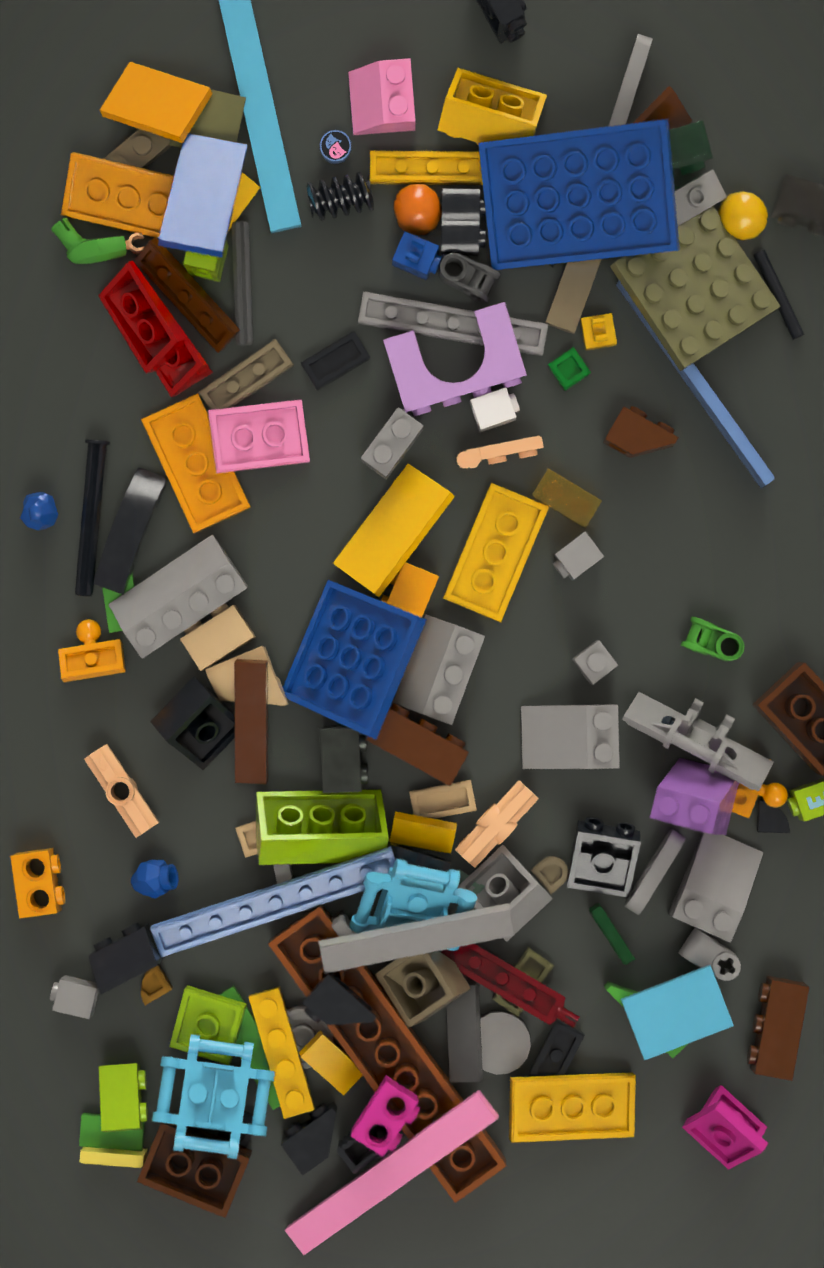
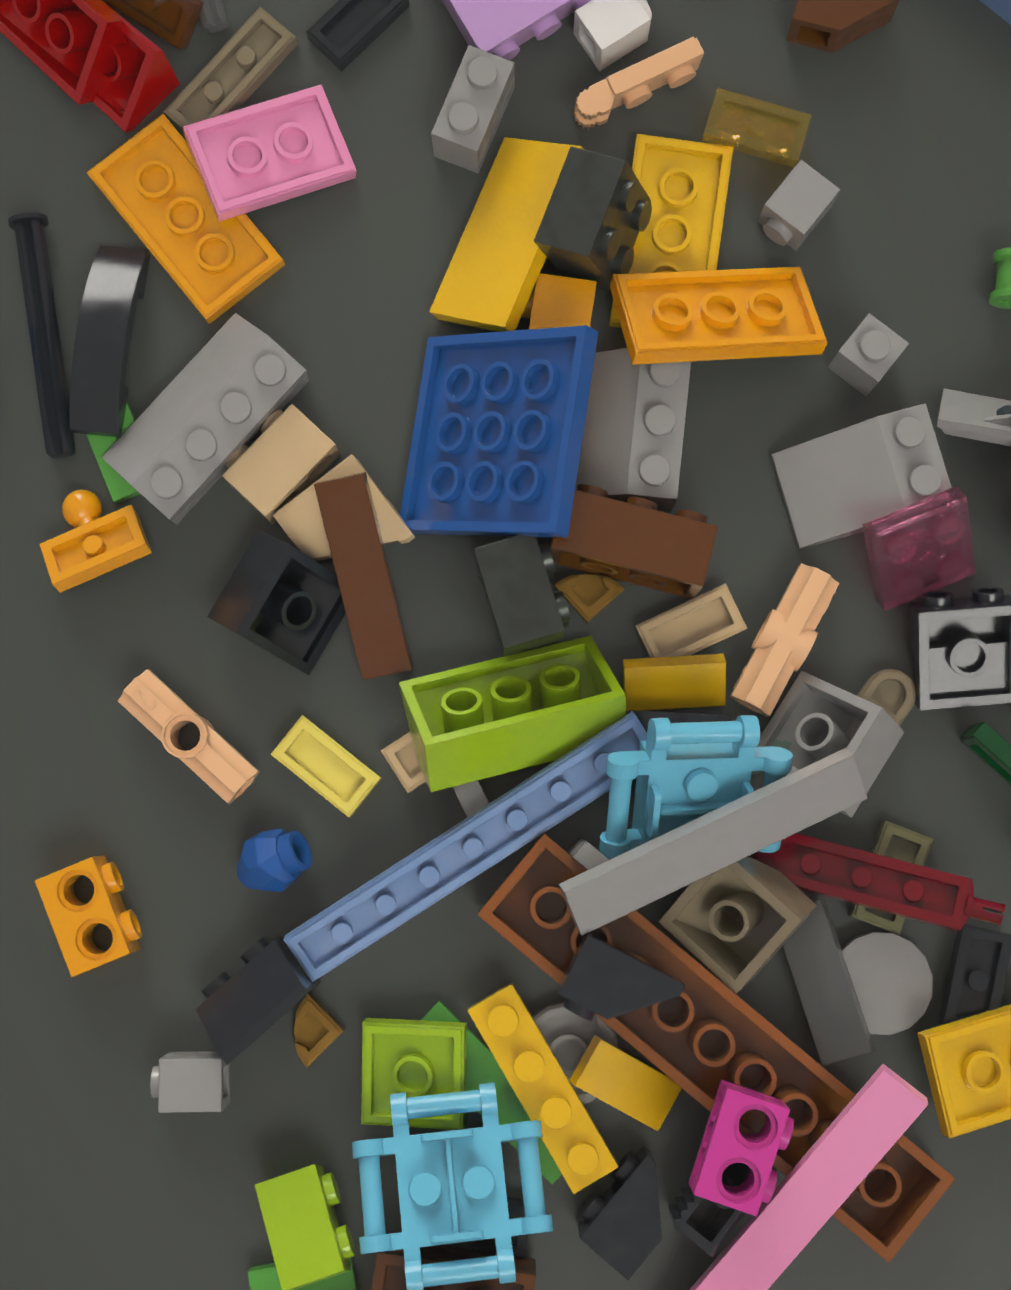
camera: 10 degrees left, 5 degrees down
none -> light yellow tile [271,715,382,817]
none -> pearl dark grey brick [534,146,652,290]
none -> pearl gold tile [554,574,625,624]
none -> light orange tile [610,267,827,365]
none -> clear pink plate [863,486,976,611]

